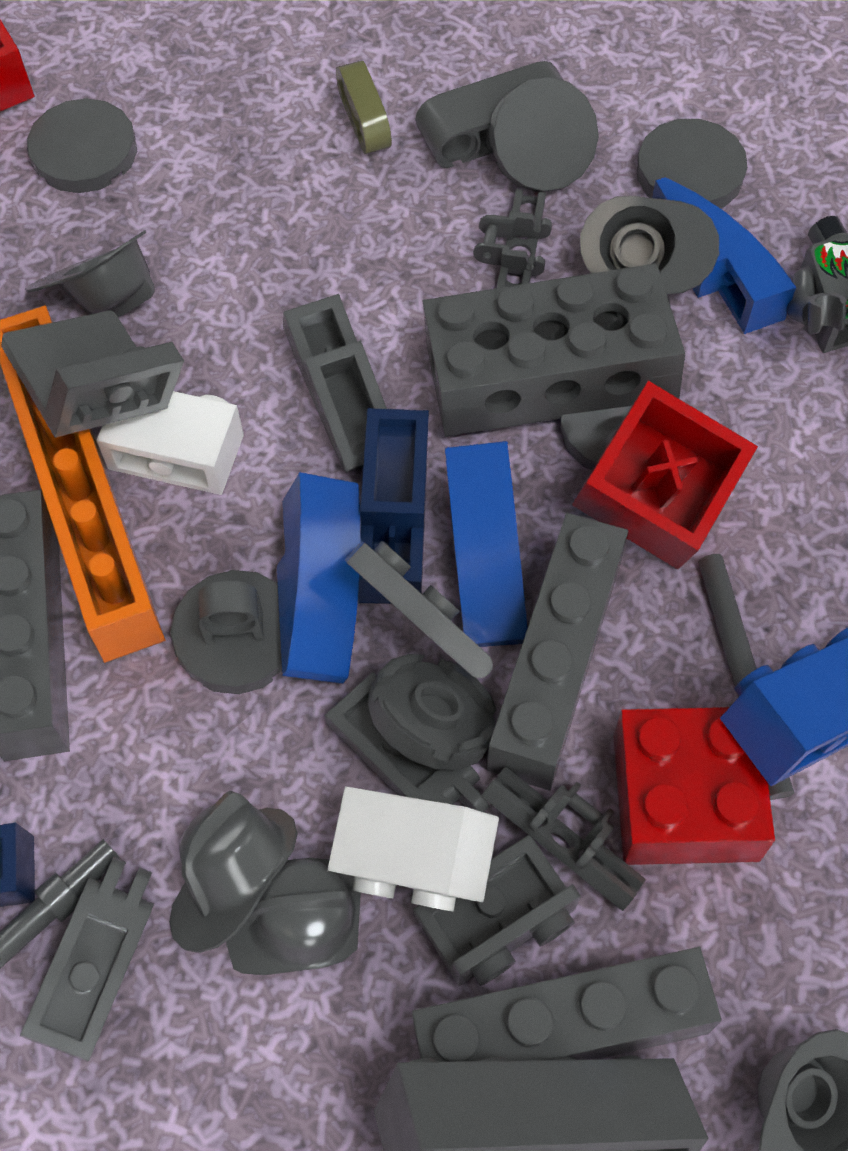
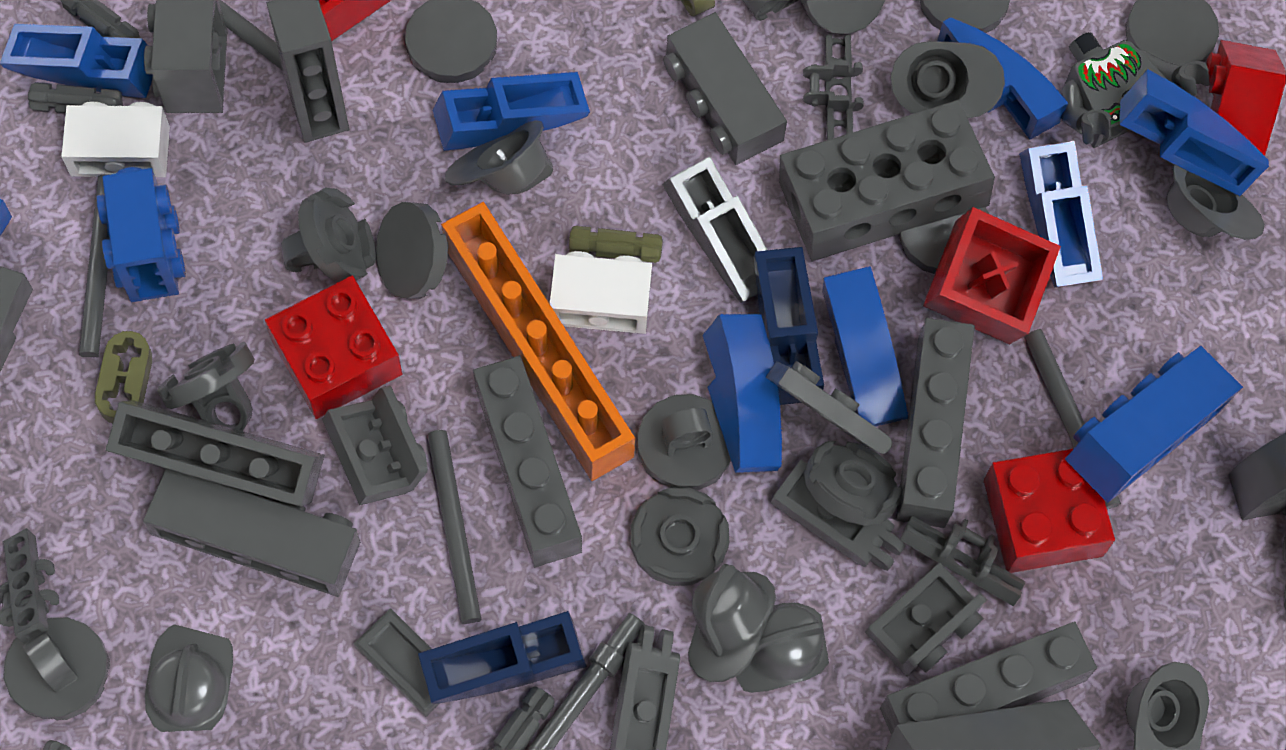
camera: 15 degrees left, 5 degrees up
dark grey bracket [1,311,184,438] -> none
white brick [327,786,499,912] -> none
none -> blue slope [432,72,590,151]
none -> olive axle [569,226,663,263]
none -> dark grey tile [631,487,730,586]
none -> dark grey brick [663,12,787,165]
none -> slope [1019,141,1103,288]

